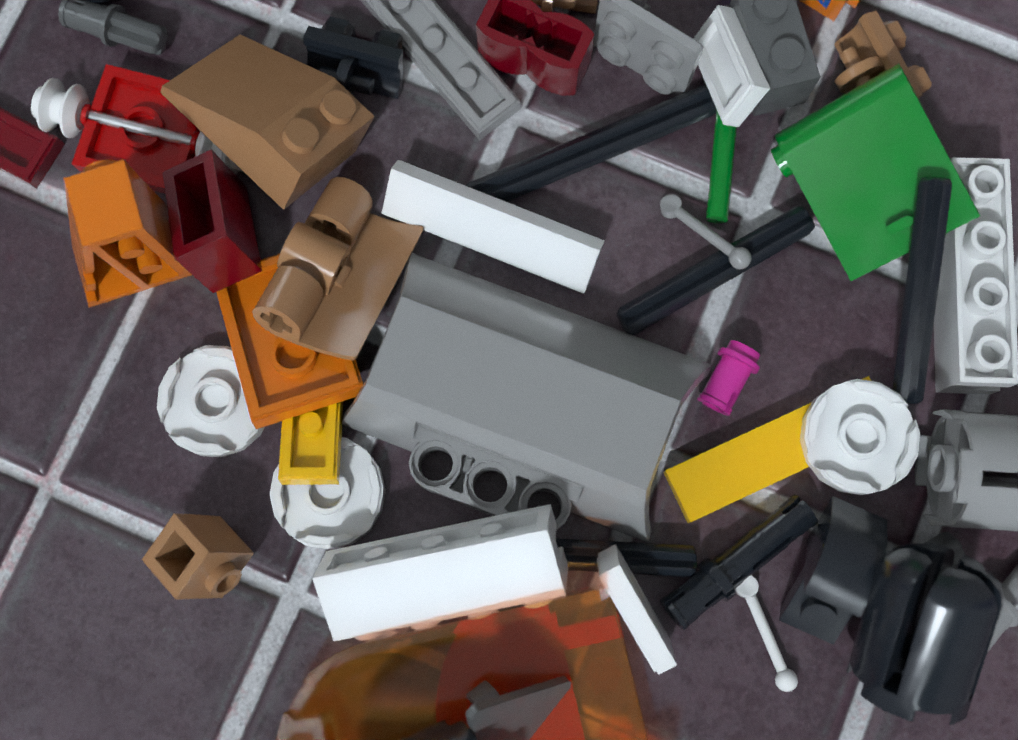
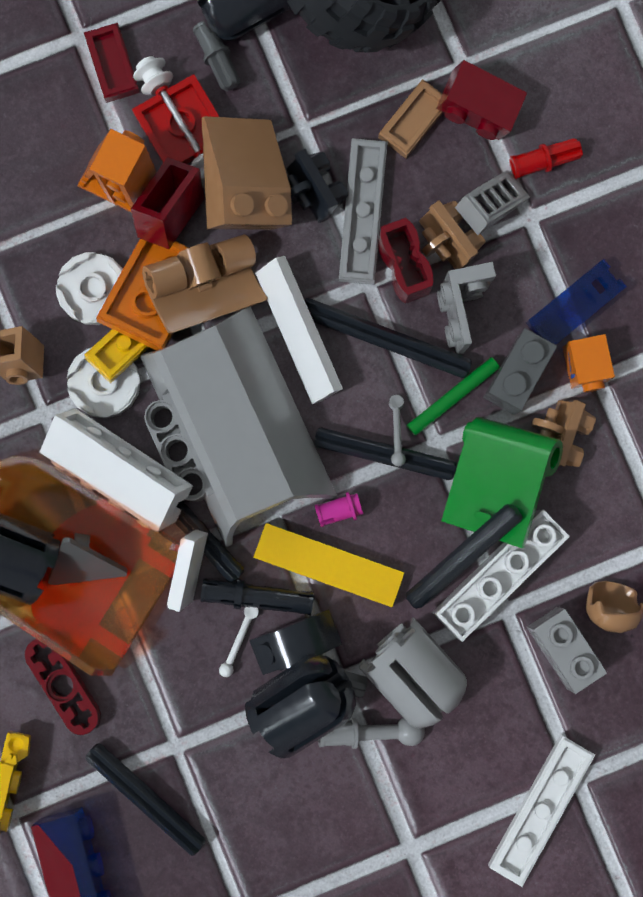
camera: 40 degrees right, 5 degrees up
white tile [694,5,770,127] -> none
white tile [800,379,920,495] -> none

